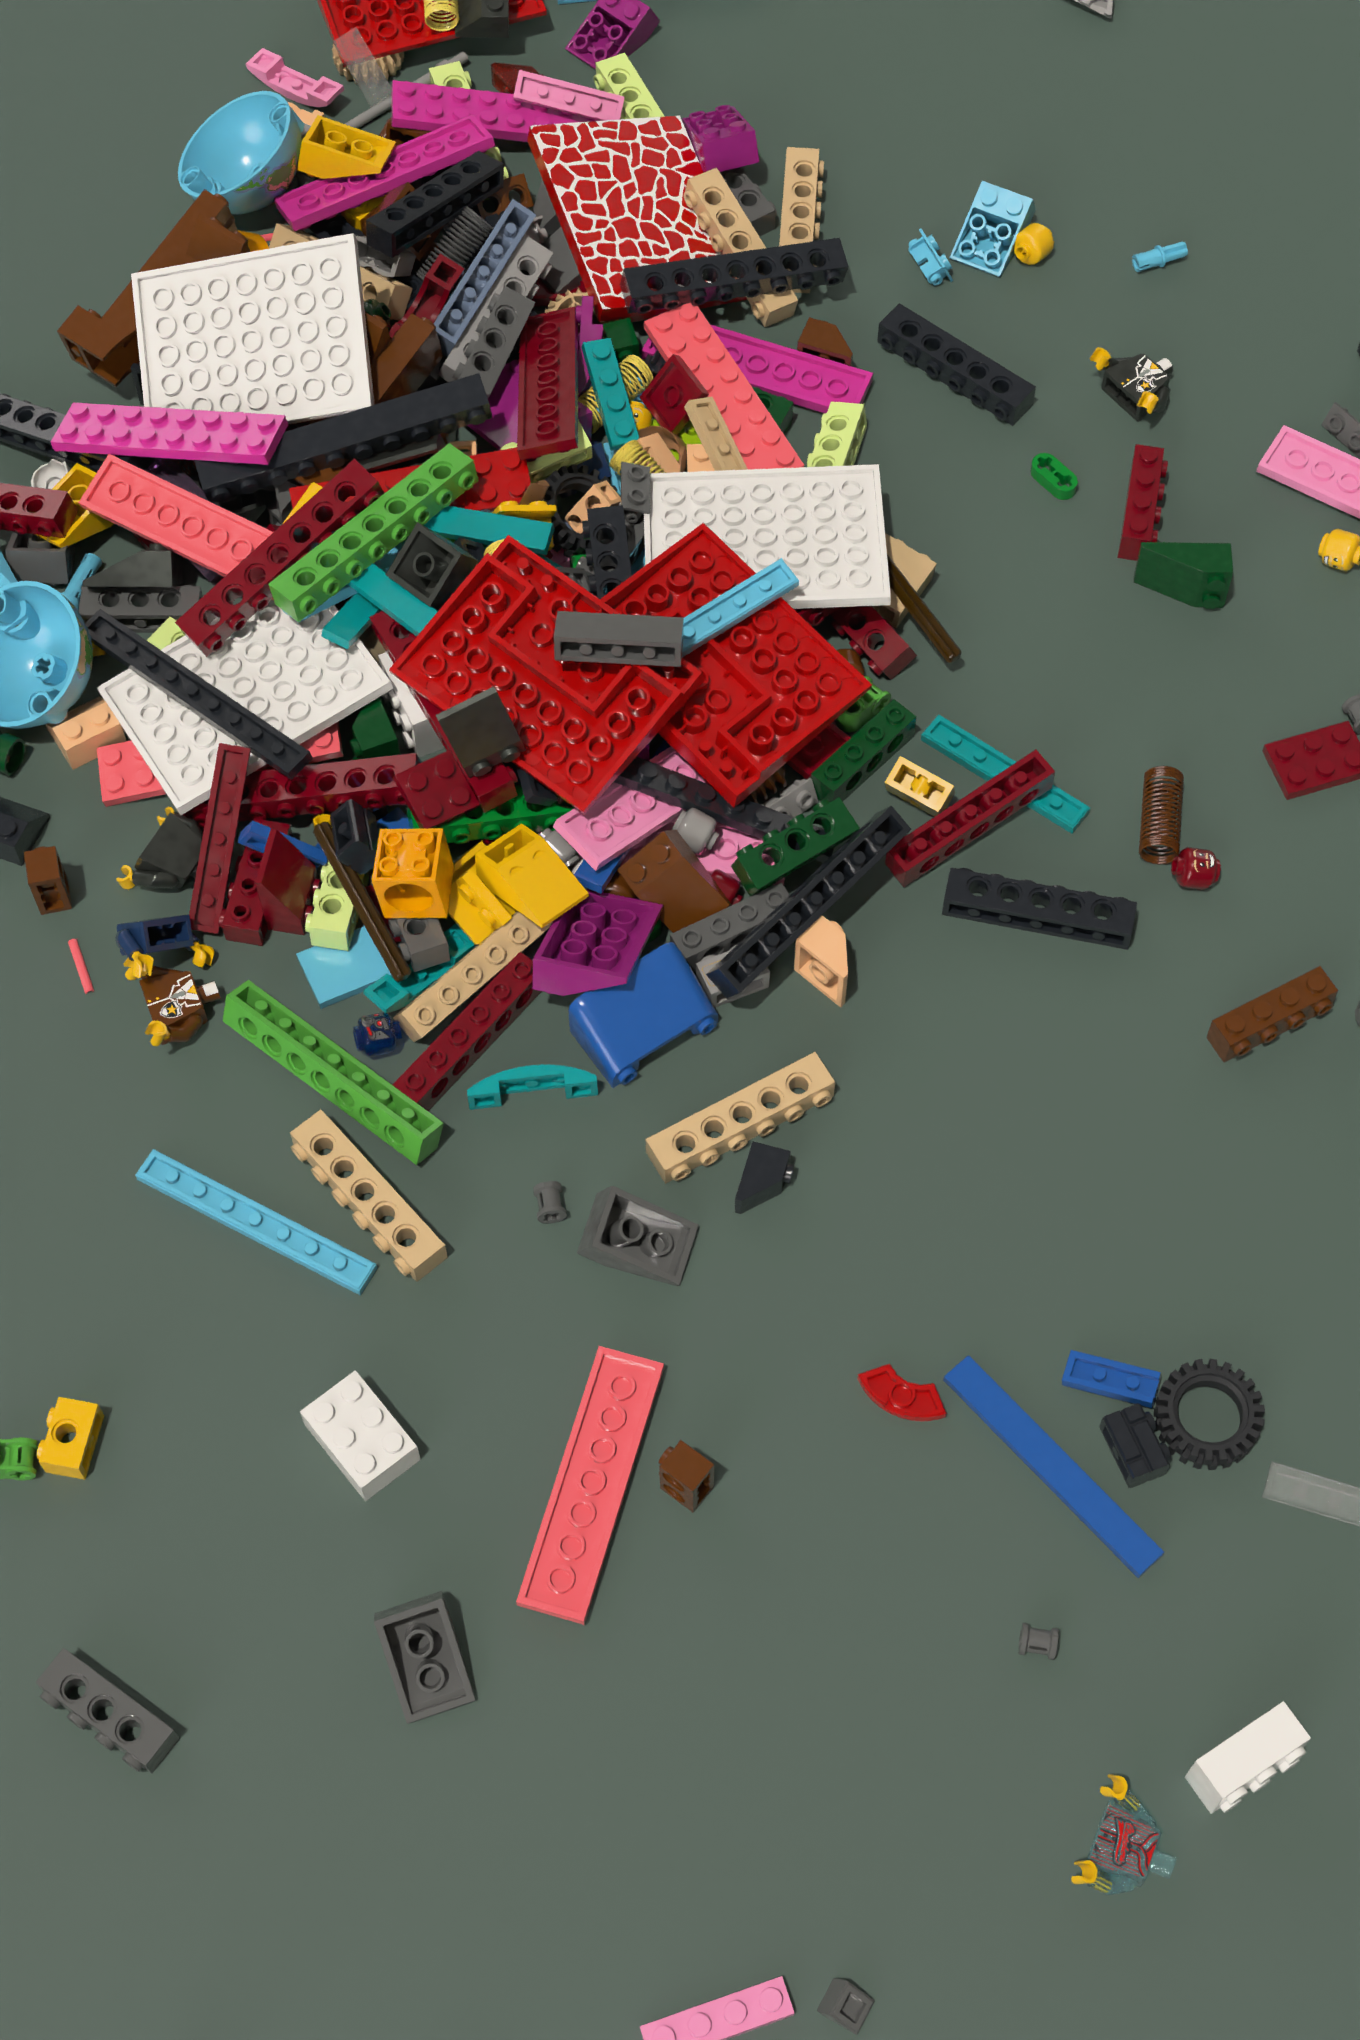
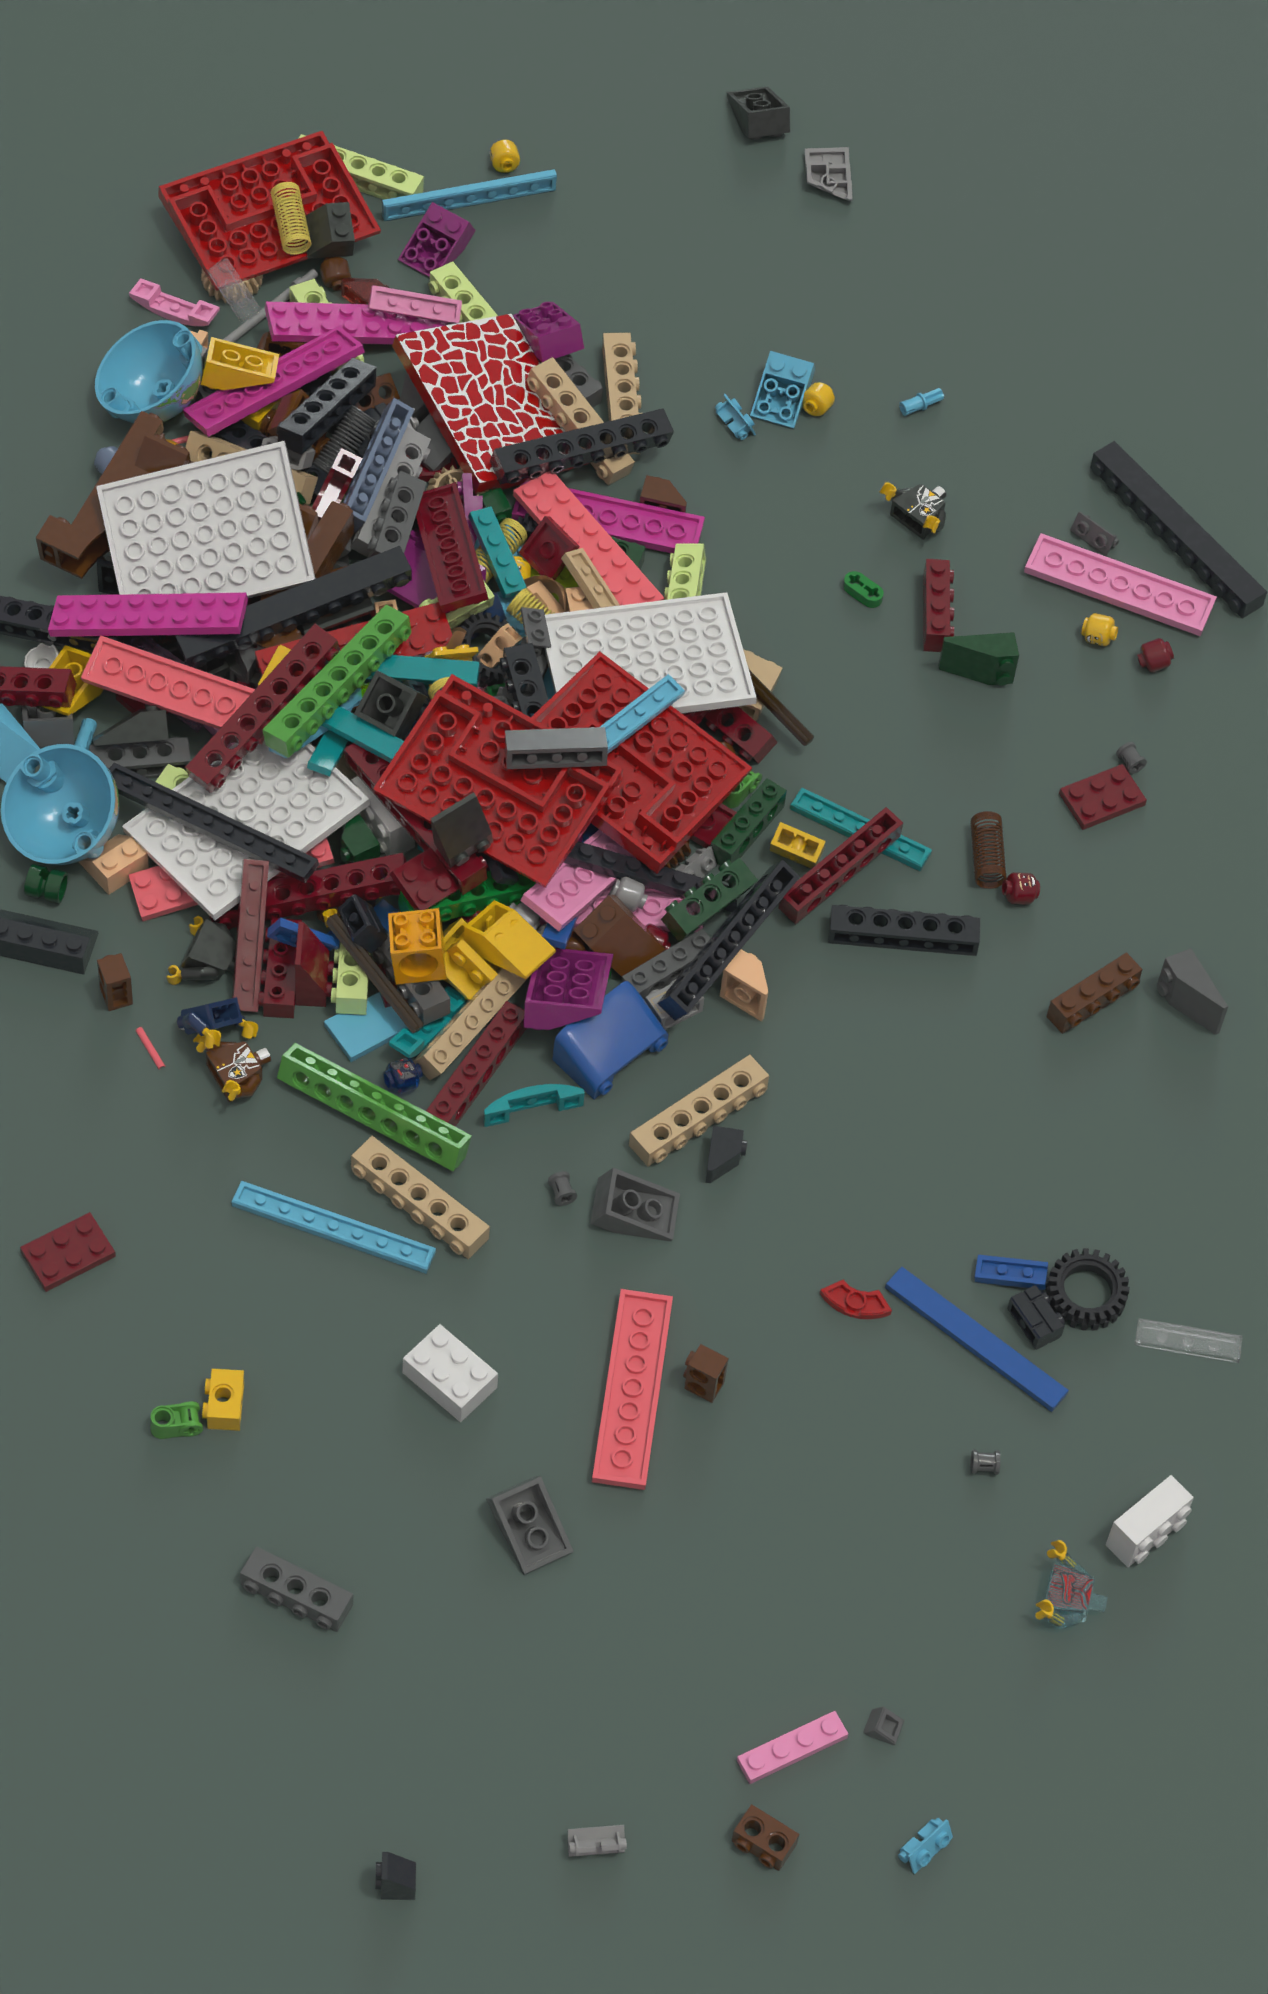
camera: 15 degrees left, 5 degrees down
black brick [877,303,1036,426] -> none
none -> reddish brown head [320,257,352,291]

